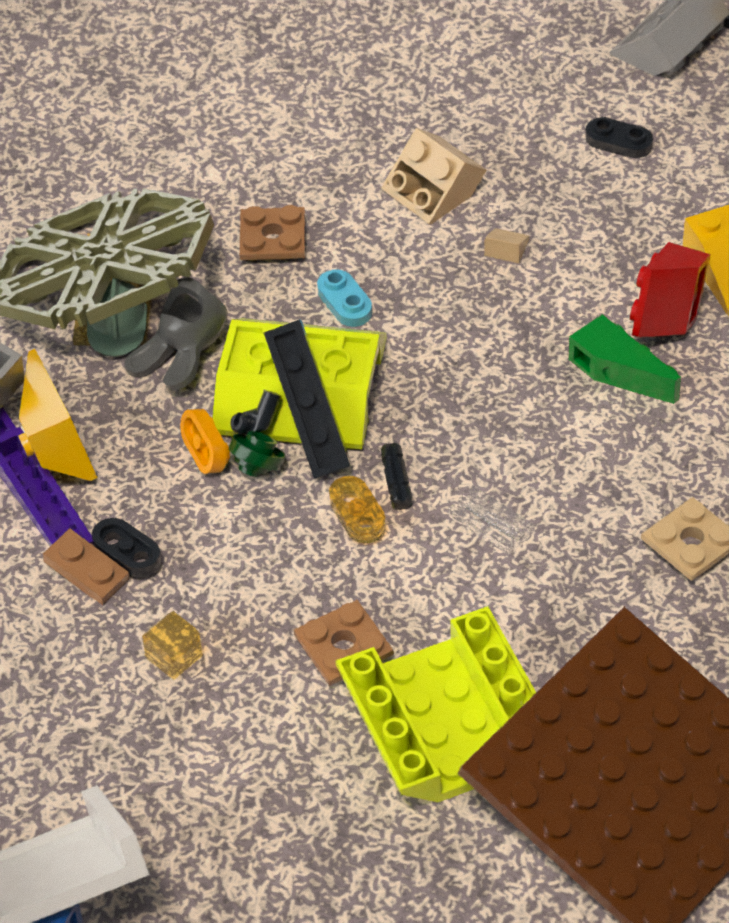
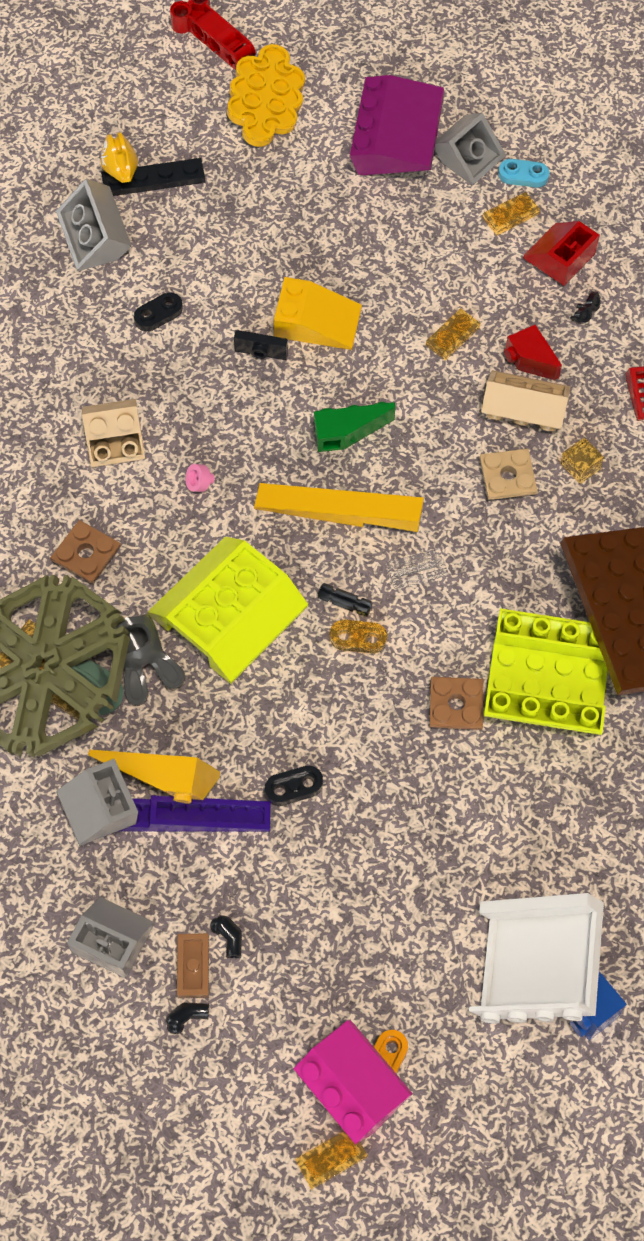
camera: 60 degrees left, 15 degrees up
medium nougat plate [43,528,129,605] -> none
clear yellow piece [142,611,203,680] -> none
light orange plate [180,409,230,474] -> none
dark green plate [228,431,286,477] -> none
black arm [230,389,282,436] -> none
black plate [264,320,352,479] -> none
medium azure plate [317,269,372,327] -> none
tan slope [484,228,530,263] -> none
red slope [630,242,711,337] -> none
none -> bright pink tile [185,464,215,492]
none -> black plate [234,330,288,360]
none -> yellow slope [254,483,424,532]

